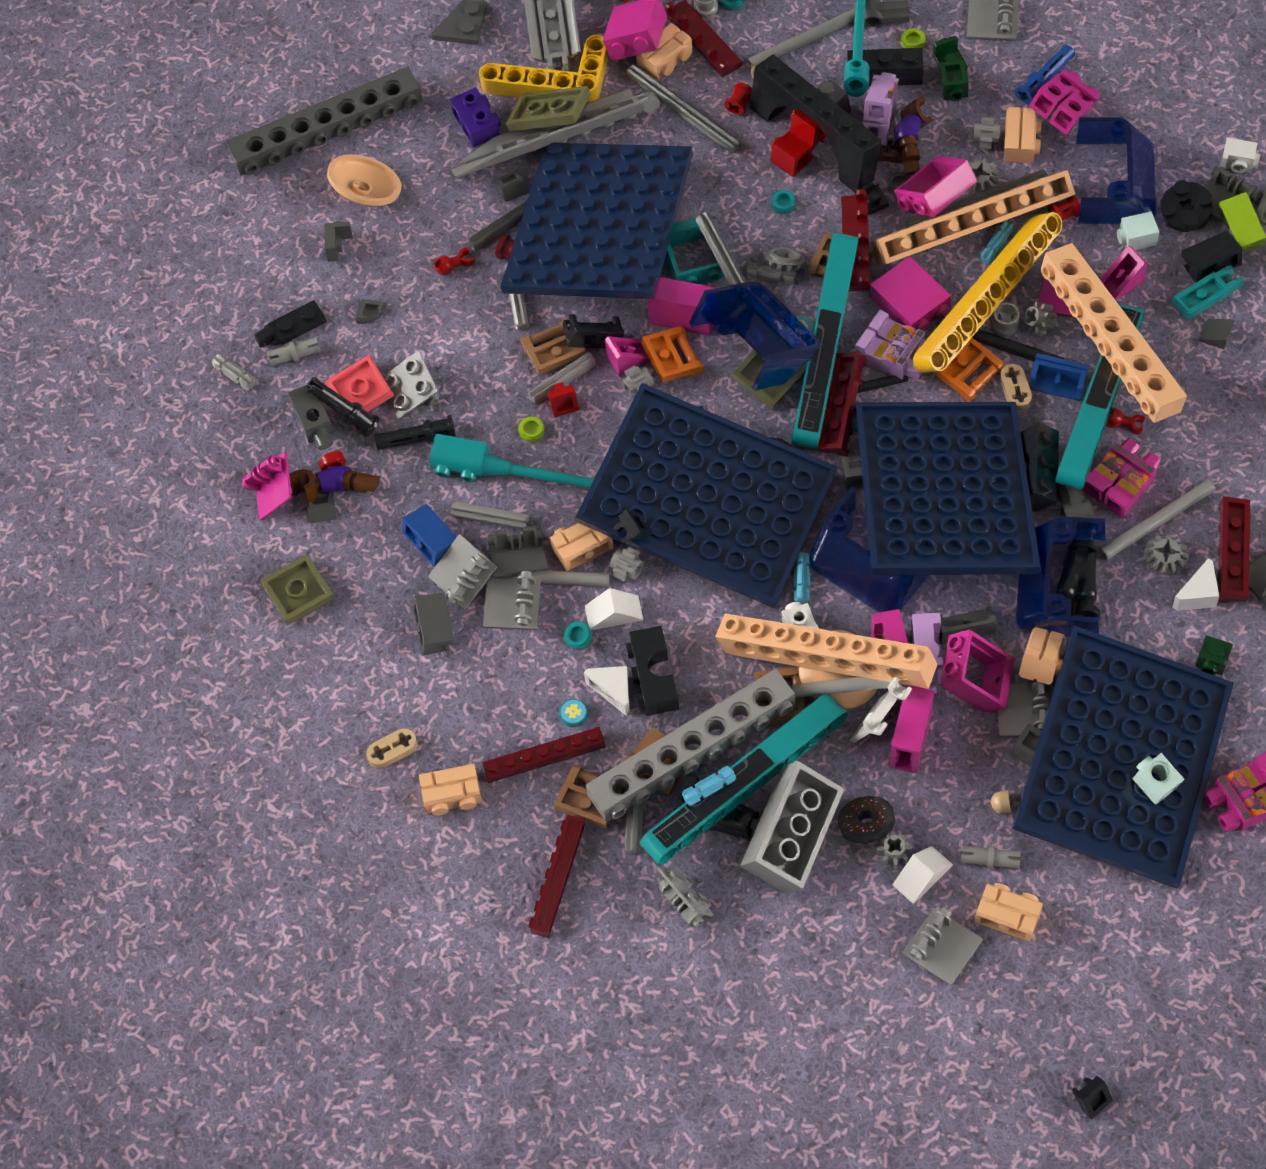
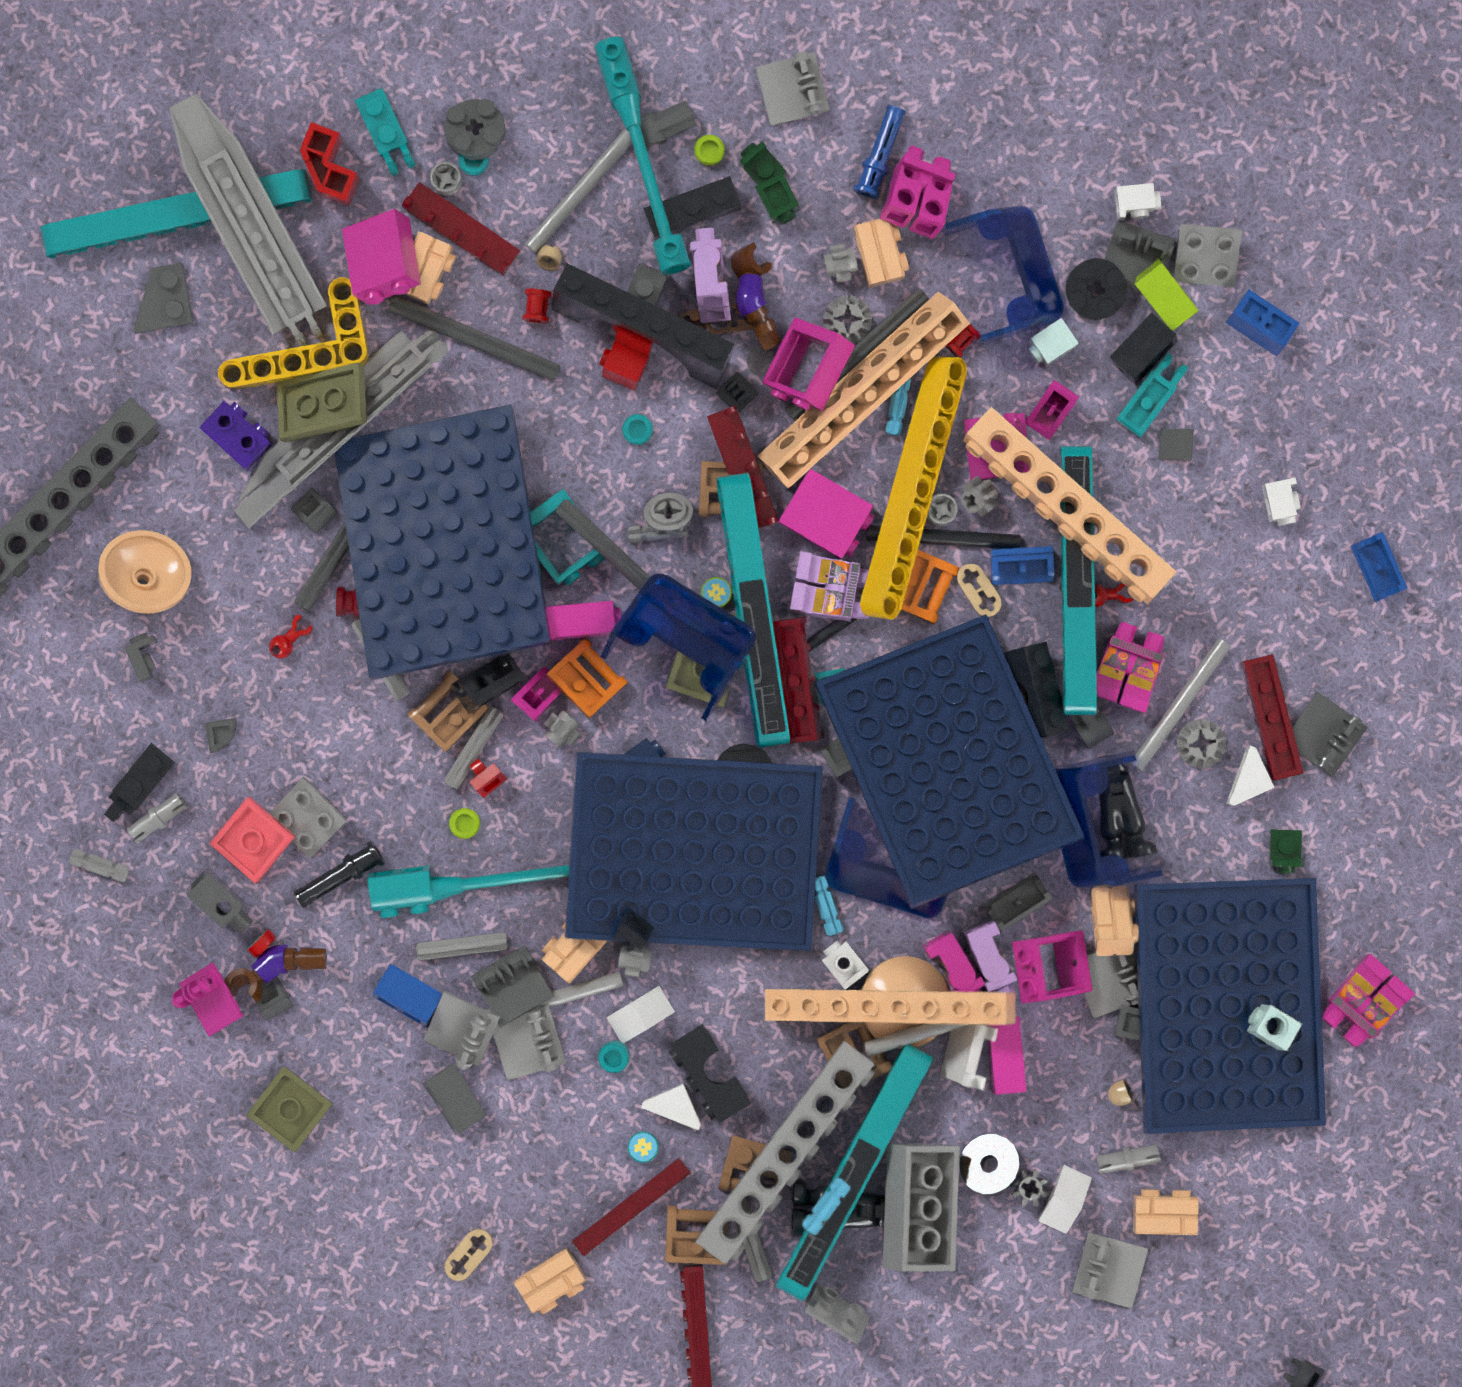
camera: 25 degrees left, 25 degrees up
black pin [305,377,380,436] -> none

